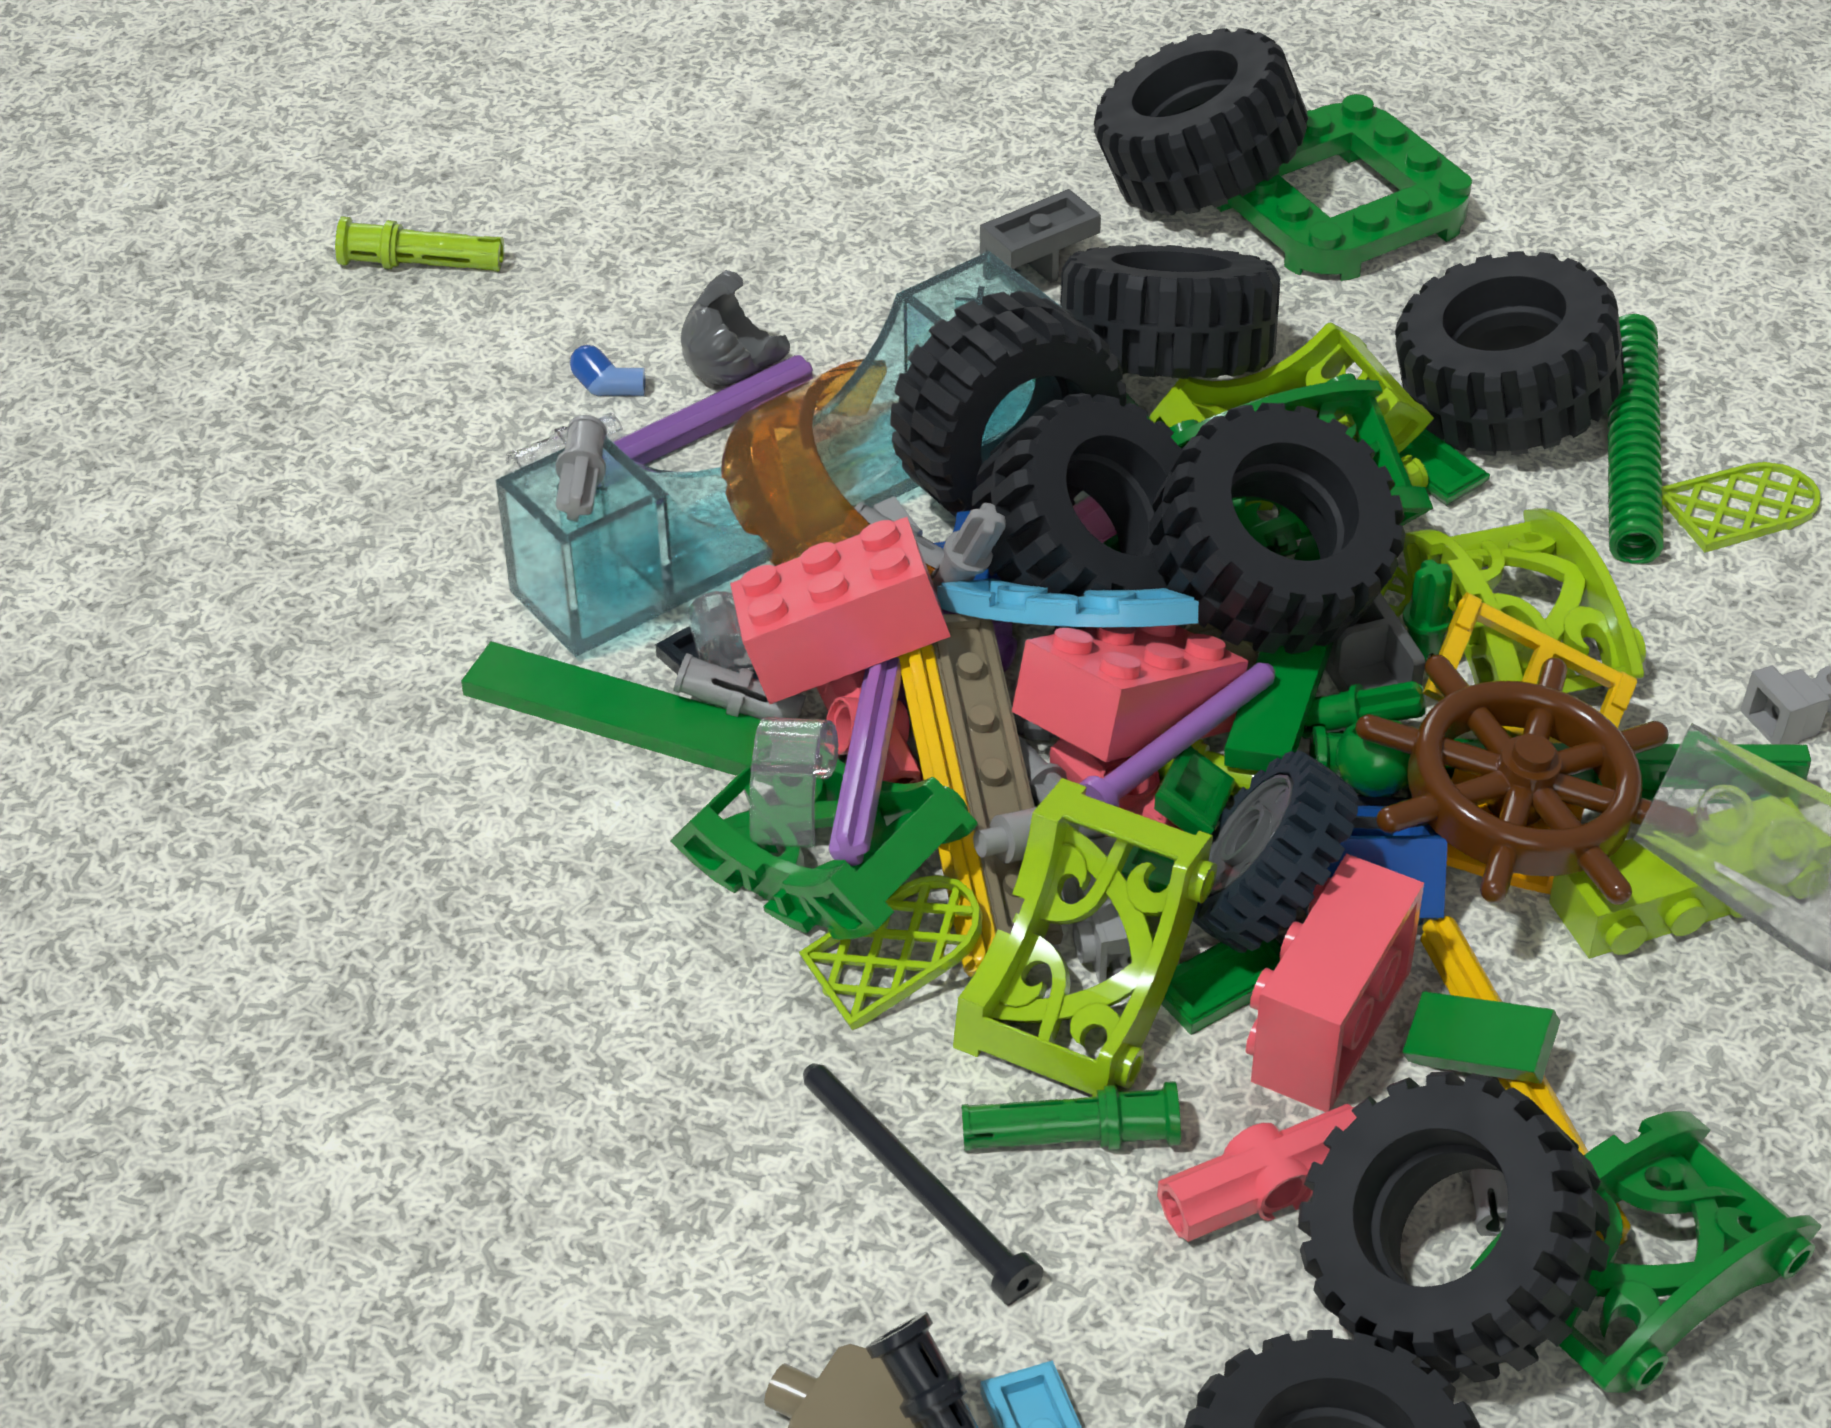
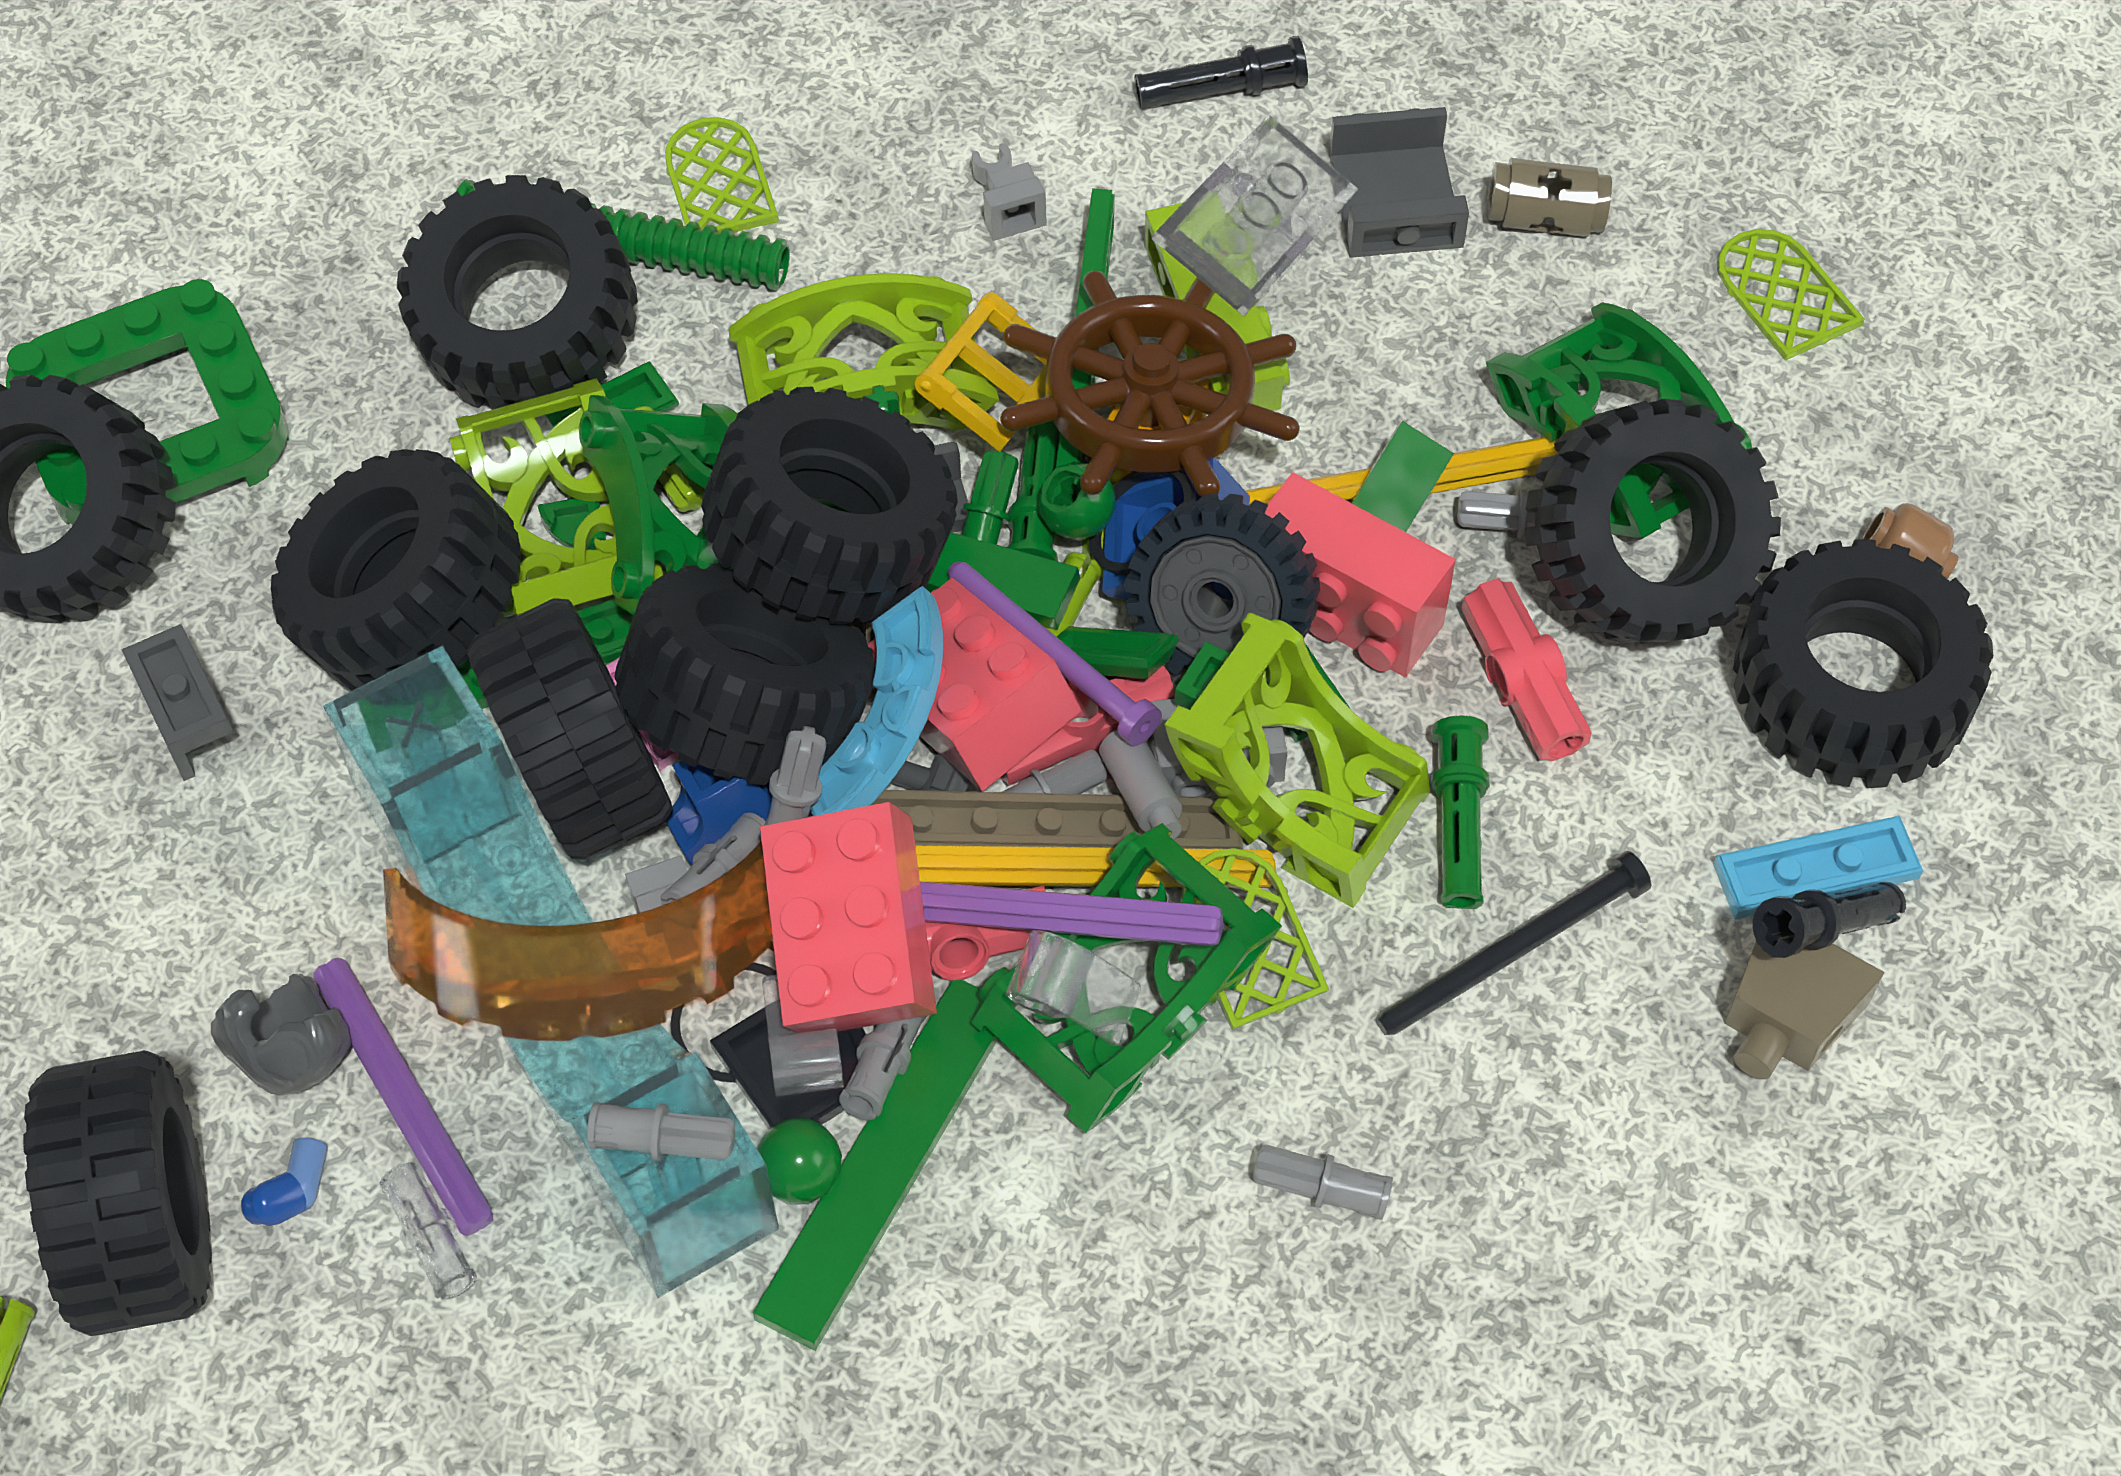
camera: 85 degrees left, 15 degrees up
none -> black tyre [23,1050,212,1336]
none -> green piece [754,1118,842,1205]
none -> light grey axle [1253,1145,1393,1220]

